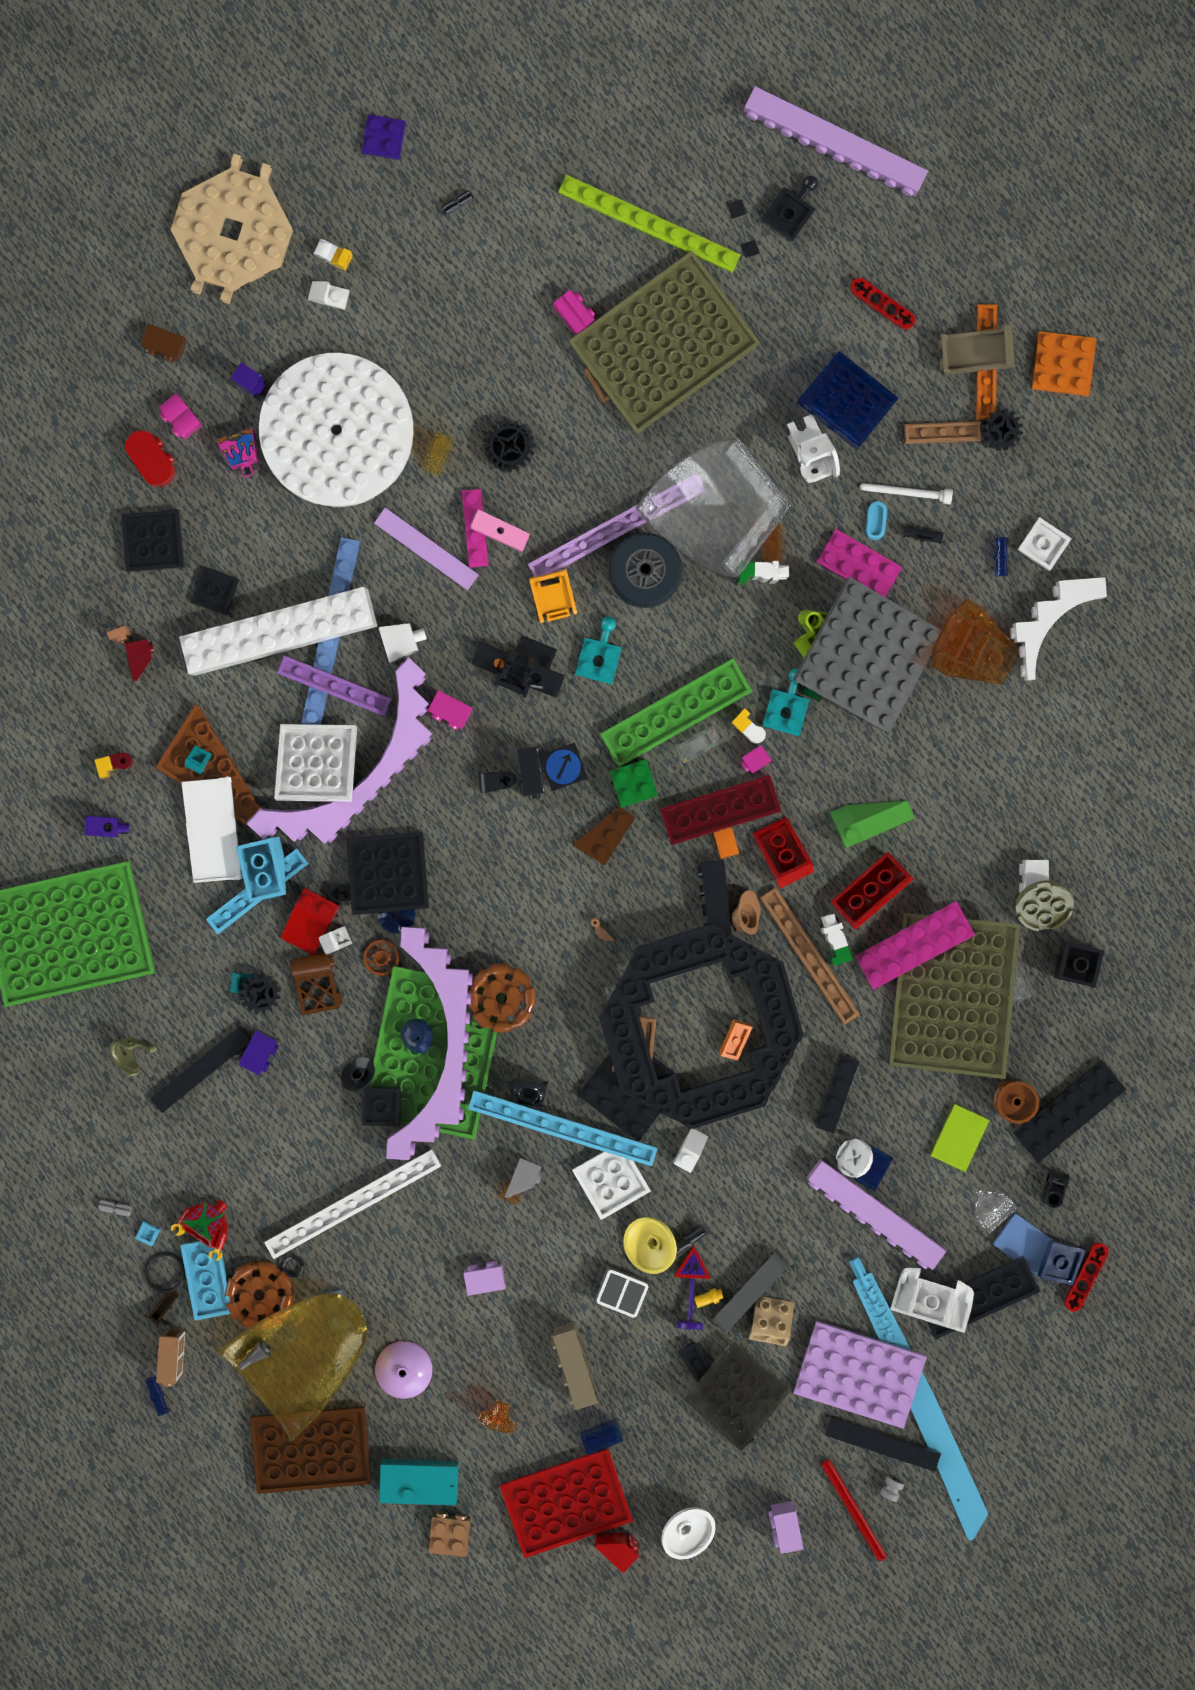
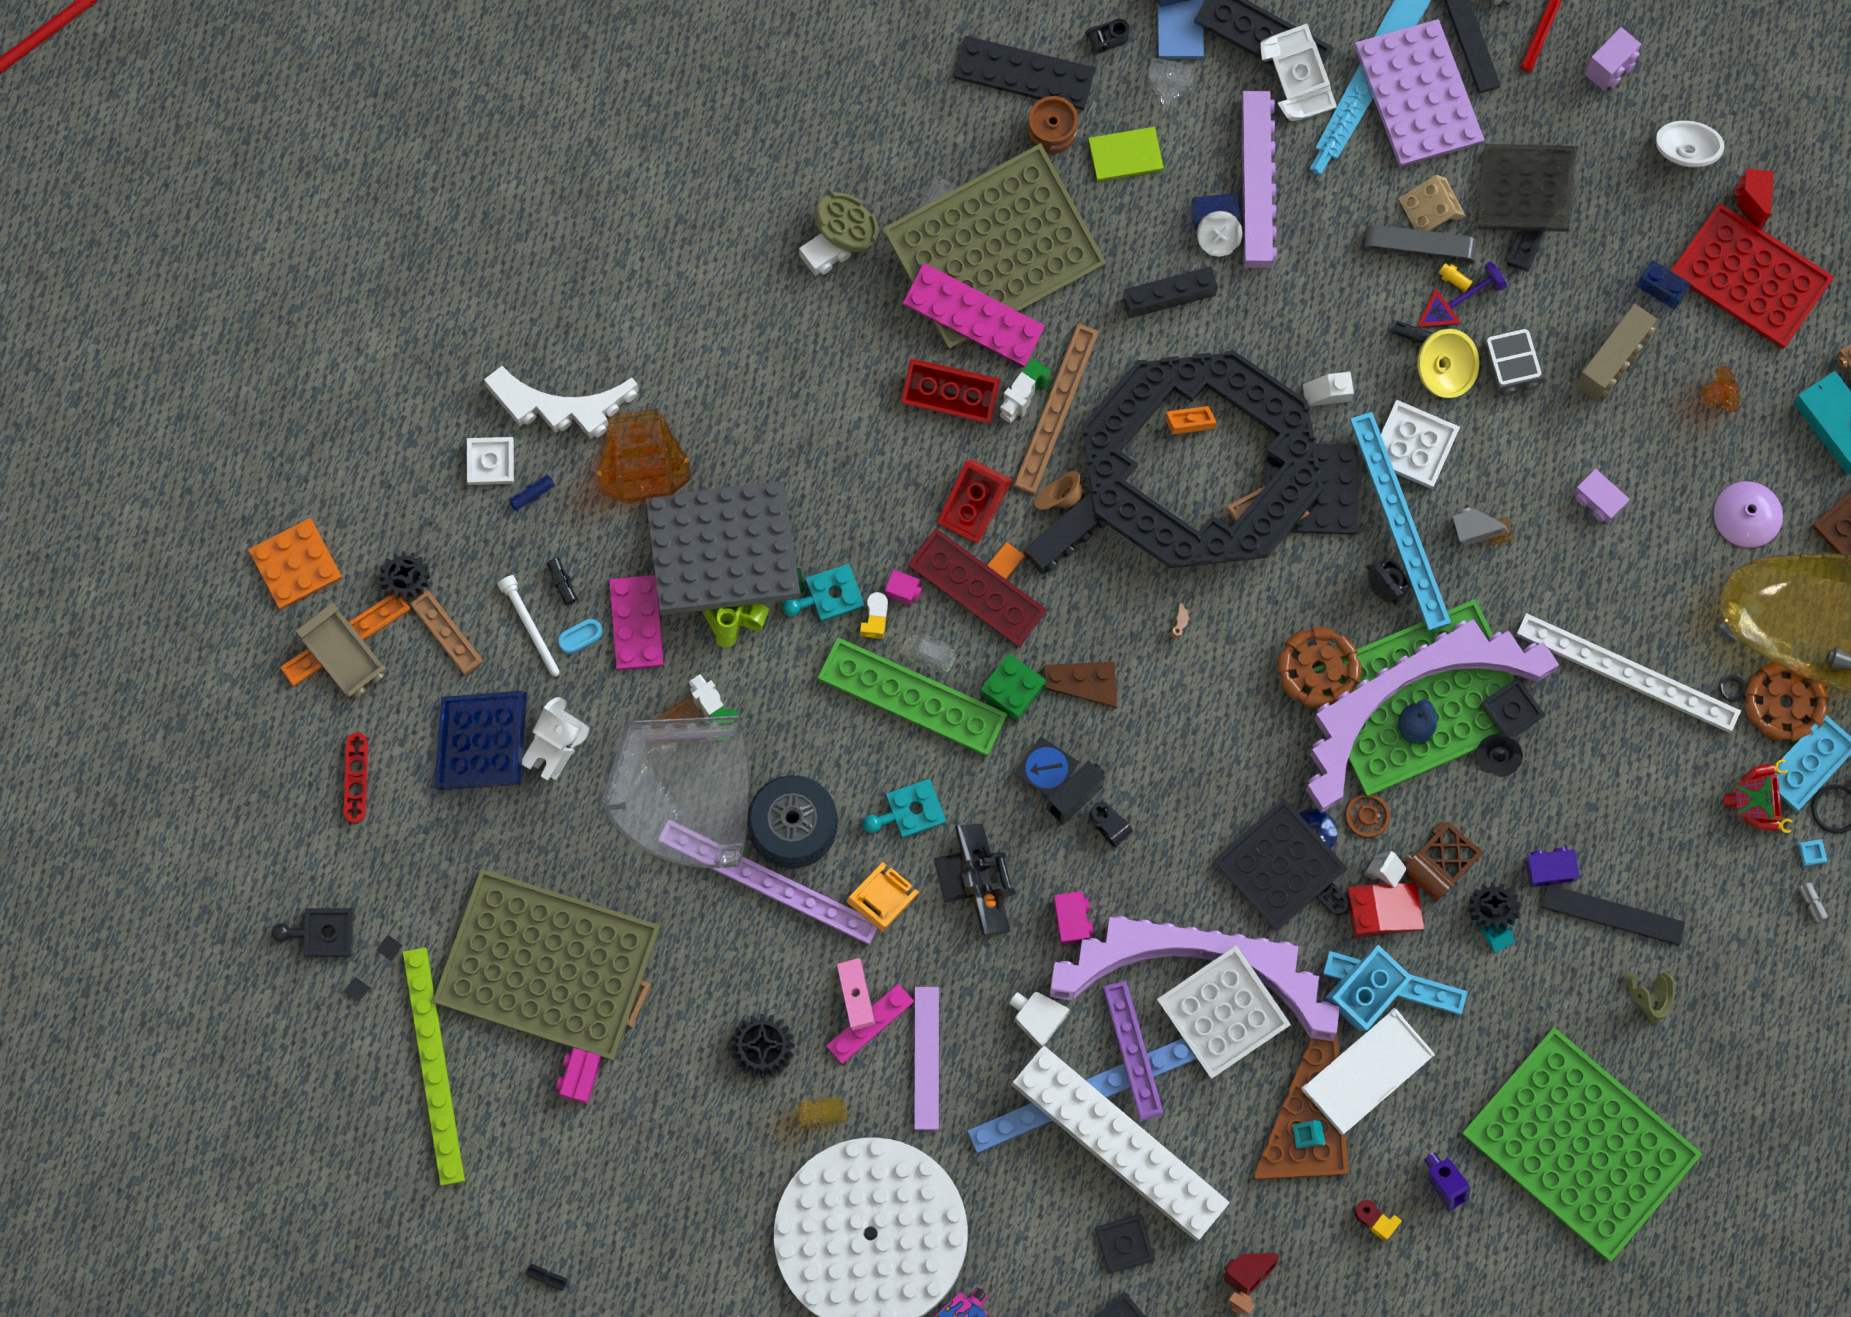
camera: 125 degrees left, 15 degrees down
lavender brick [744,86,928,197] -> none
bright green wedge [829,801,915,848] -> none
black brick [1053,940,1105,988] -> none

